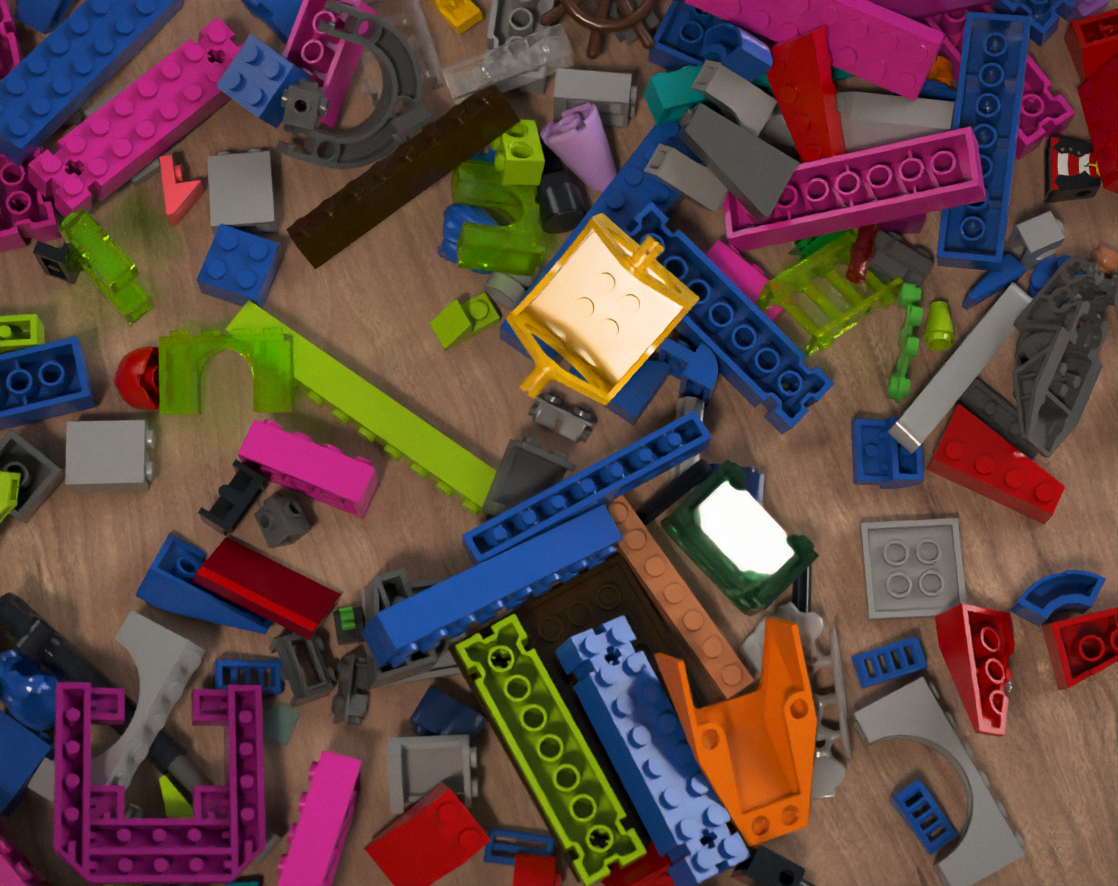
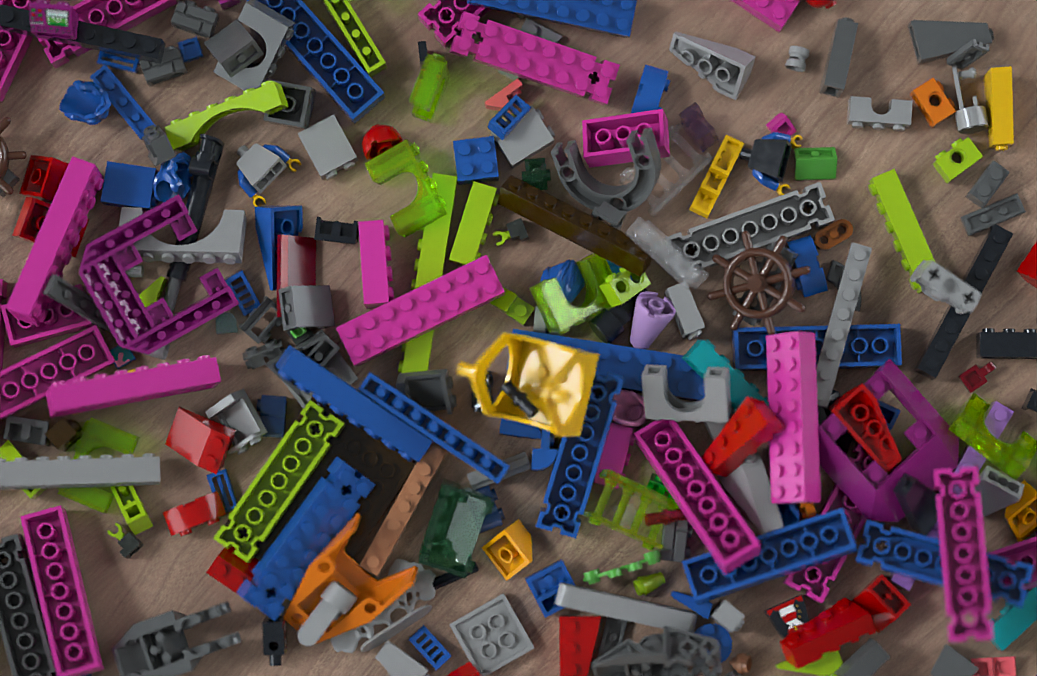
camera: 65 degrees right, 10 degrees up
blue brick [216,34,312,128] -> none
dark grey brick [254,494,312,548] -> none
dark grey brick [281,78,329,130] -> none
black axle [635,459,712,526] -> none
dark grey slope [678,103,799,221] -> none
blue brick [702,22,773,82] -> none
none -> light grey torso [236,143,301,207]
none -> dark grey panel [278,285,335,331]
none -> light grey piece [298,580,358,646]
none -> dark pink brick [336,255,505,367]
none -> lime brick [449,181,499,266]
none -> light orange slope [482,519,532,581]
none -> blue slope [488,95,532,140]
none -> pearl dark grey piece [492,218,529,246]
none -> black pin [501,380,539,419]
none -> clear green brick [521,158,551,190]
none -> bright pink hair [612,389,646,428]

